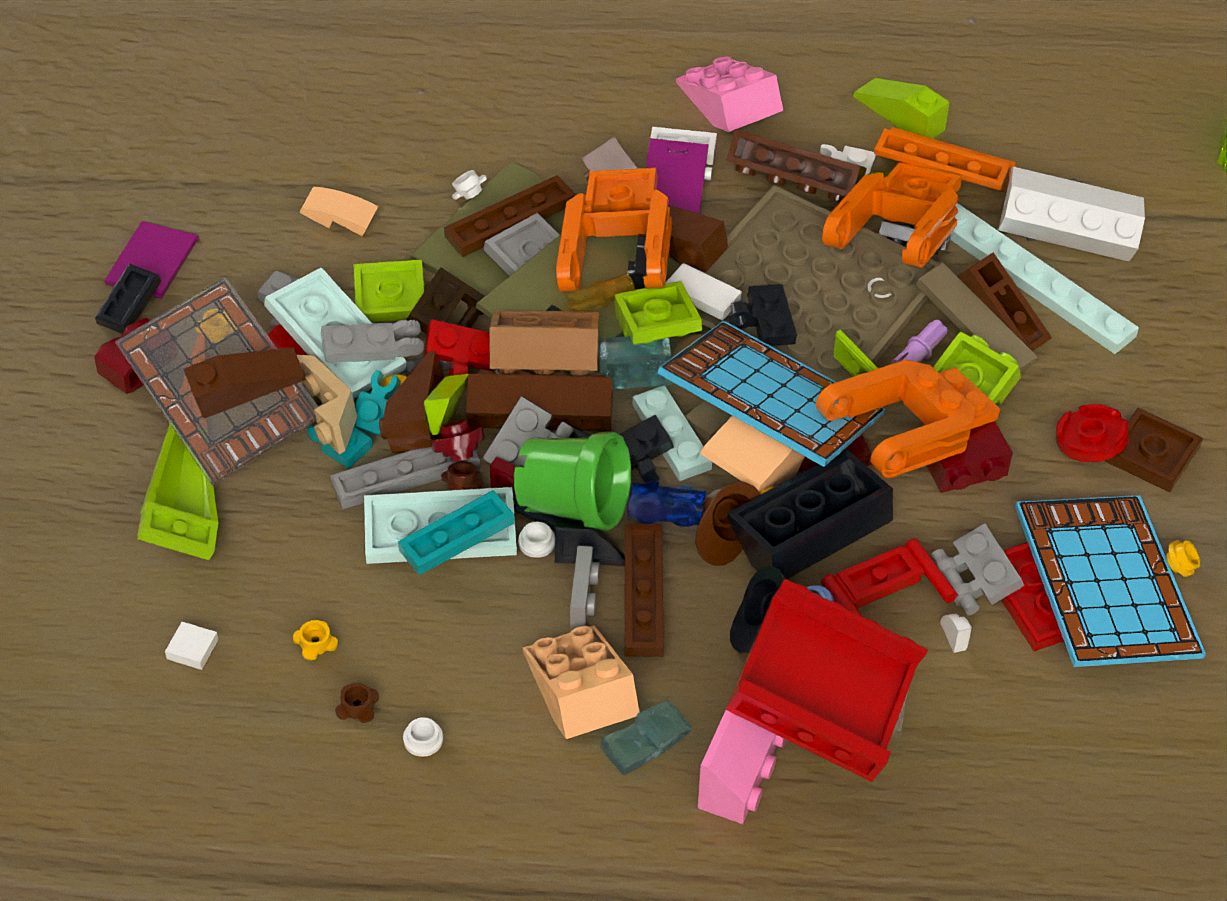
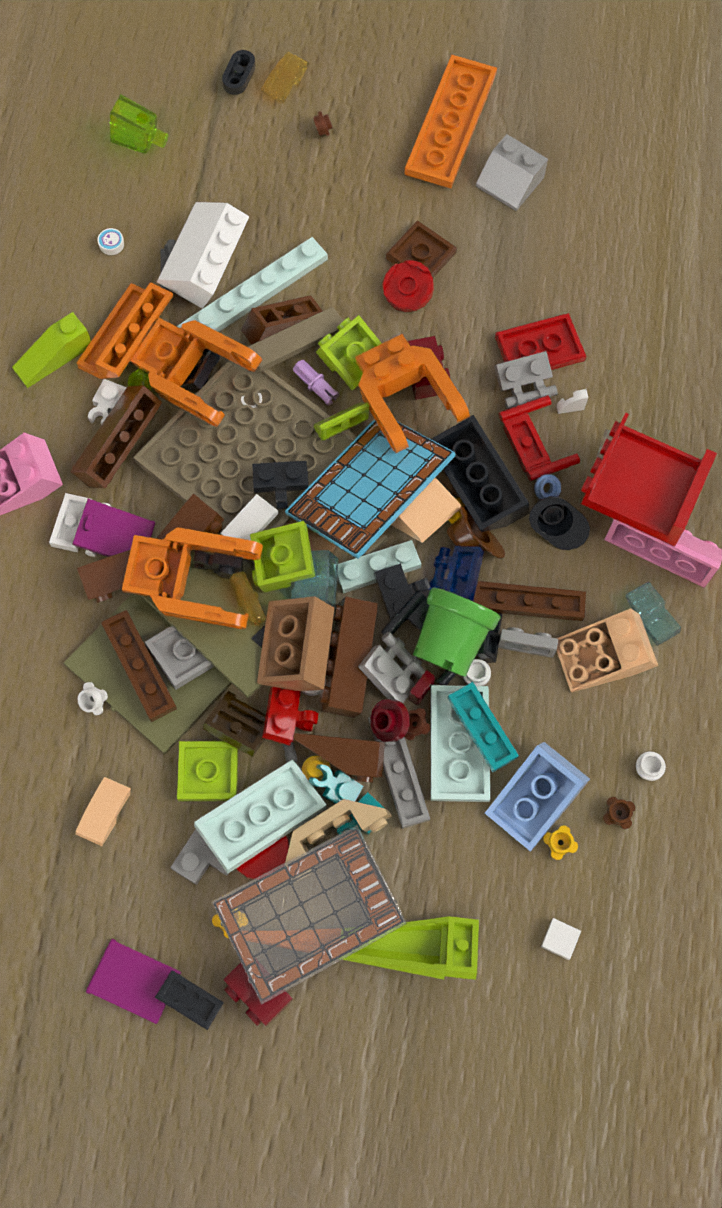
camera: 85 degrees left, 20 degrees up
reddish brown slope [184,347,306,419] -> none
light grey hinge [321,320,424,363] -> none
lime slope [424,374,468,435] -> none
piece [1014,495,1206,667] -> none
yellow plate [1166,540,1200,577] -> none
none -> white tile [98,228,124,255]
none -> light blue slope [485,742,590,851]

